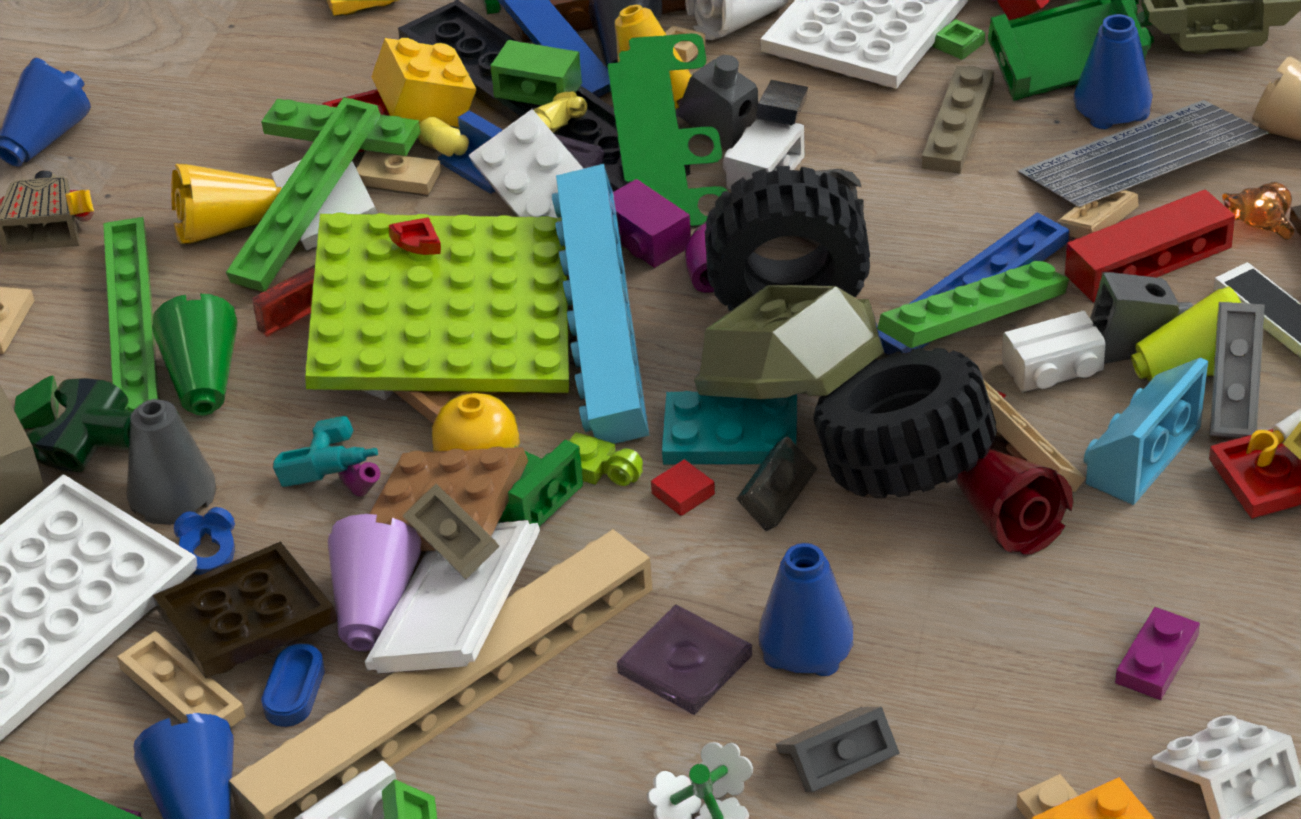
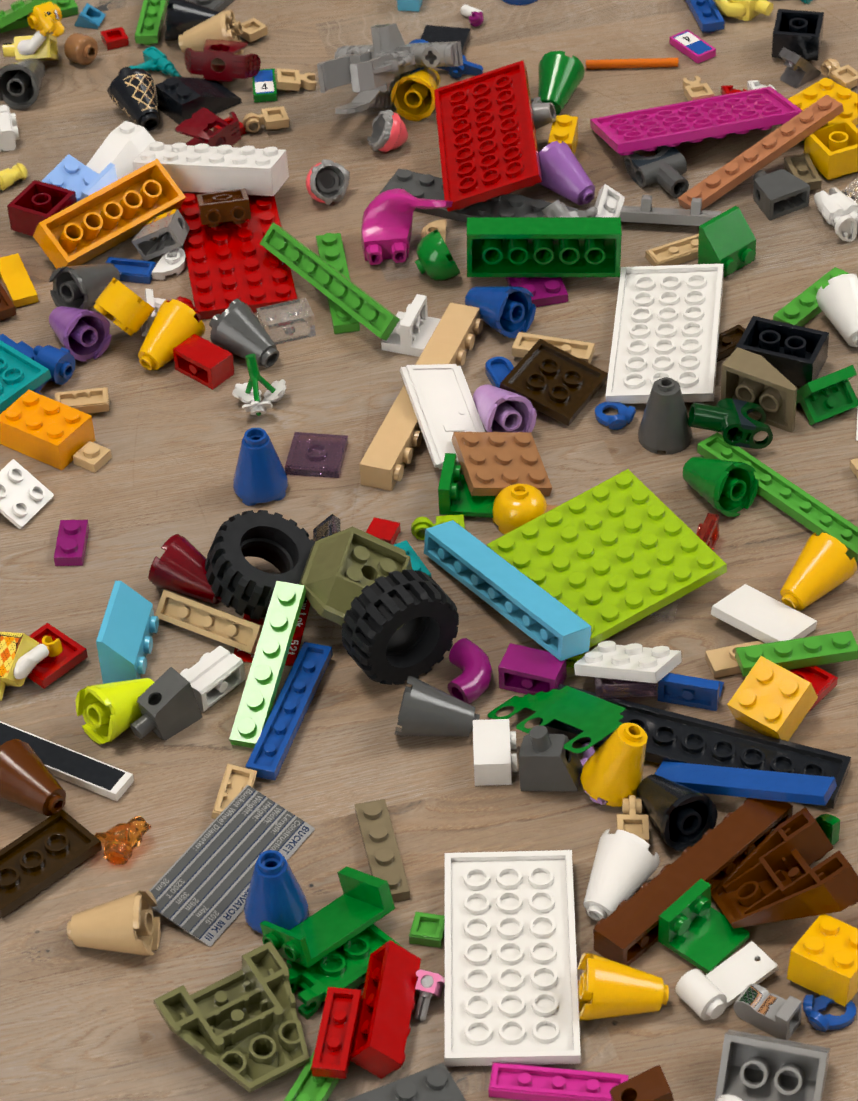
camera: 150 degrees right, 0 degrees up
green slope [14,375,59,429] -> none
bright green plate [226,97,381,292] -> none
teal piece [273,416,378,487] -> none
magenta arm [338,462,381,497] -> none
red tile [389,217,441,255] -> none
dark tan plate [402,484,500,580] -> none
light yellow arm [418,117,469,157] -> none
bright green brick [491,40,582,105] -> none
light yellow arm [534,92,587,133] -> none
black tile [756,80,808,125] -> none
dark grey panel [776,707,900,792] -> none
red brick [1065,189,1235,303] -> none
light grey tile [1210,302,1265,438] -> none

